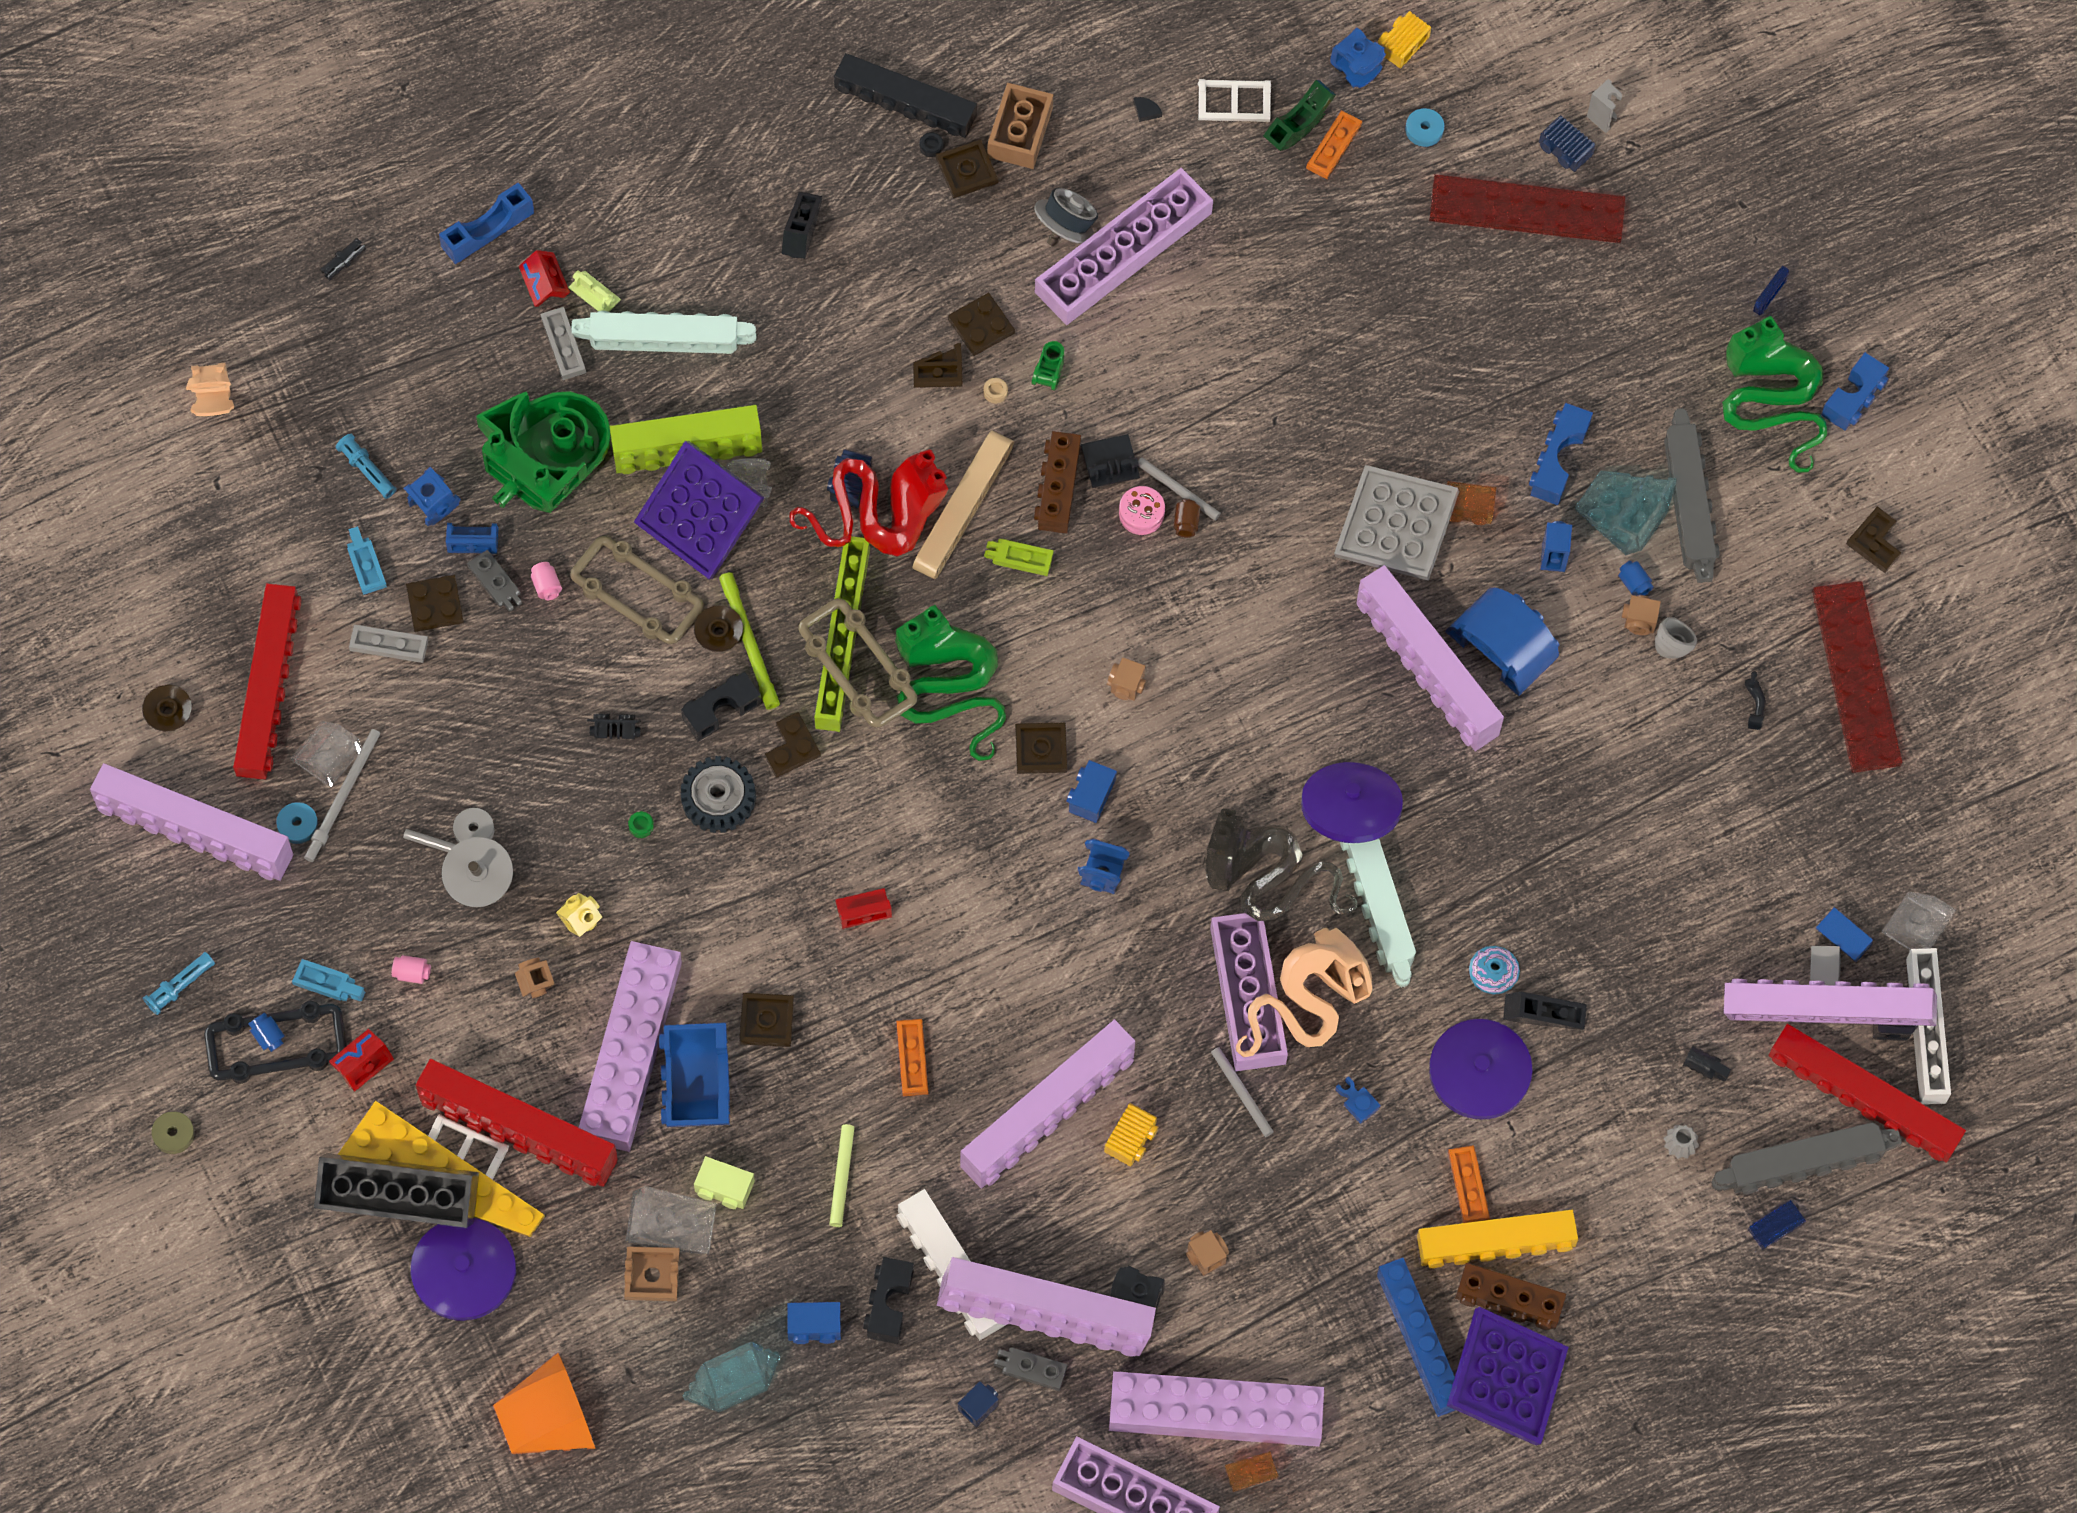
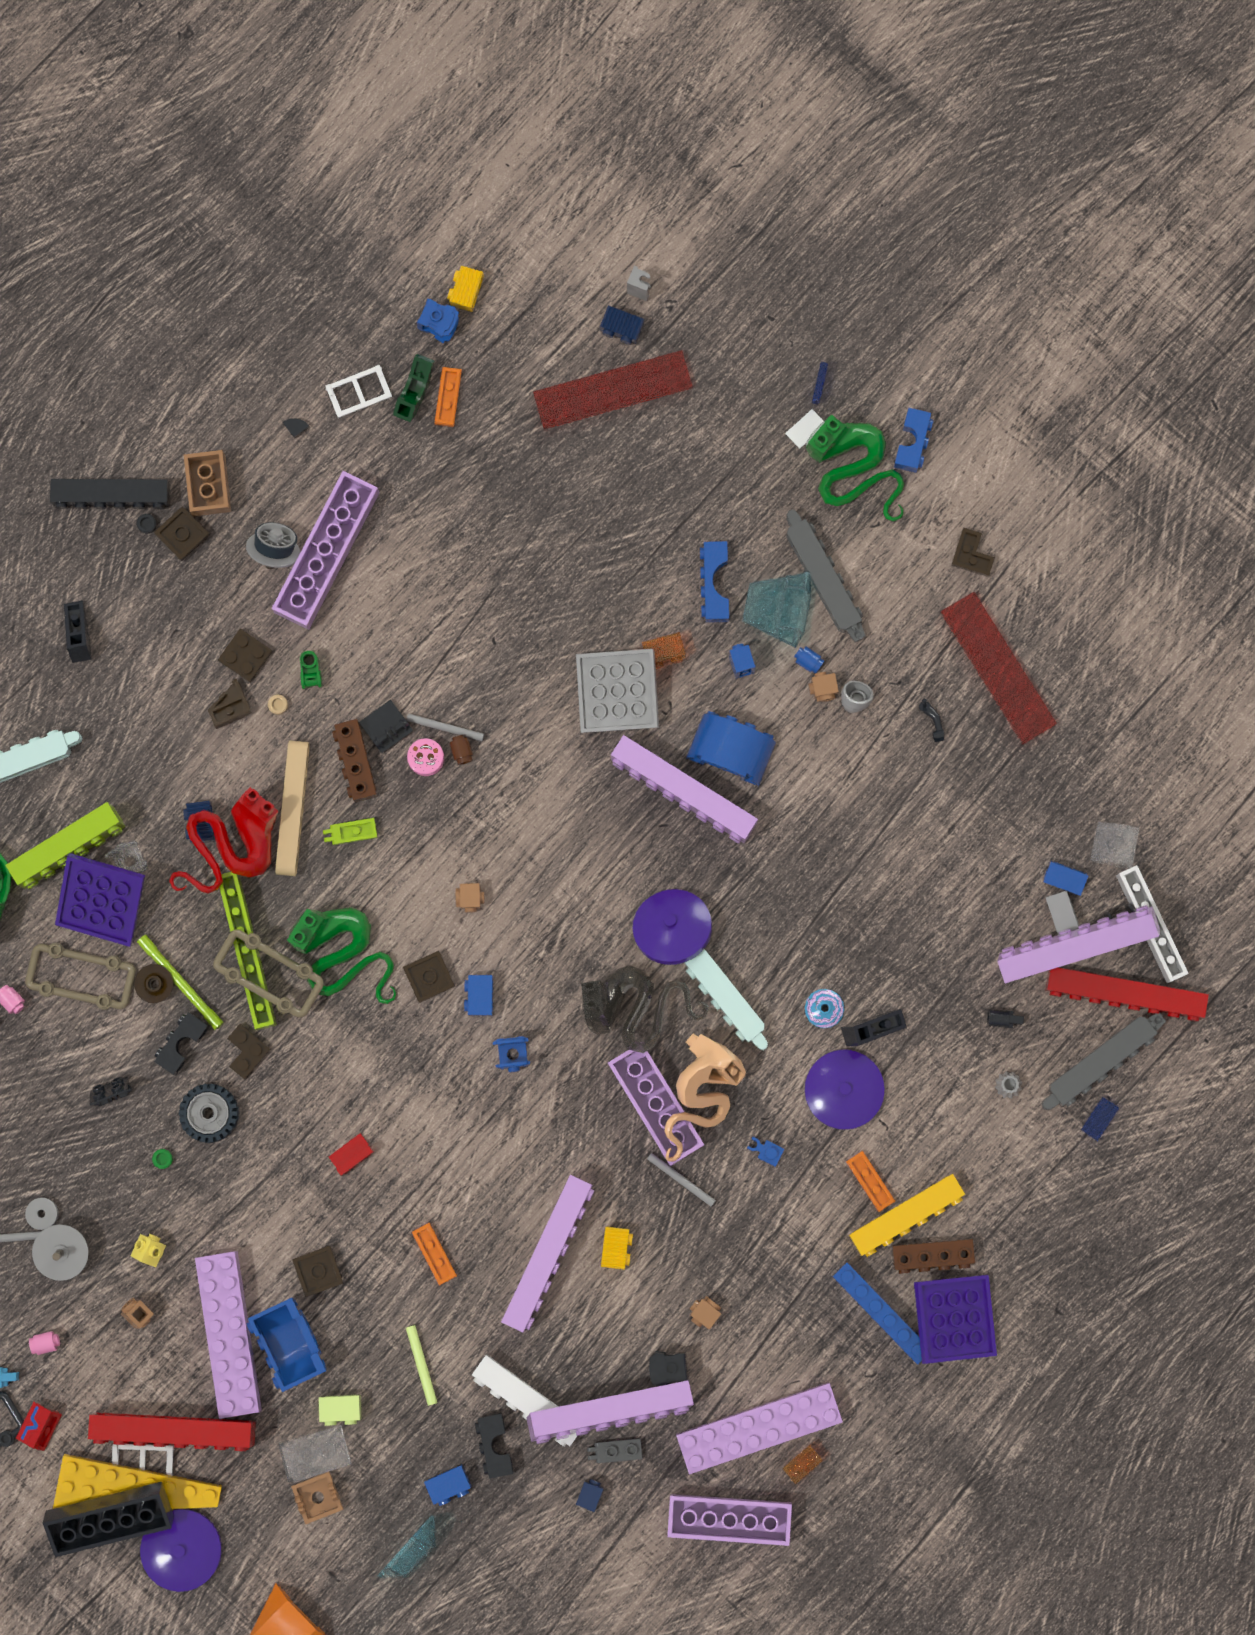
camera: 15 degrees left, 15 degrees up
dark azure piece [1405,108,1444,147] -> none
none -> white sticker [785,409,823,449]

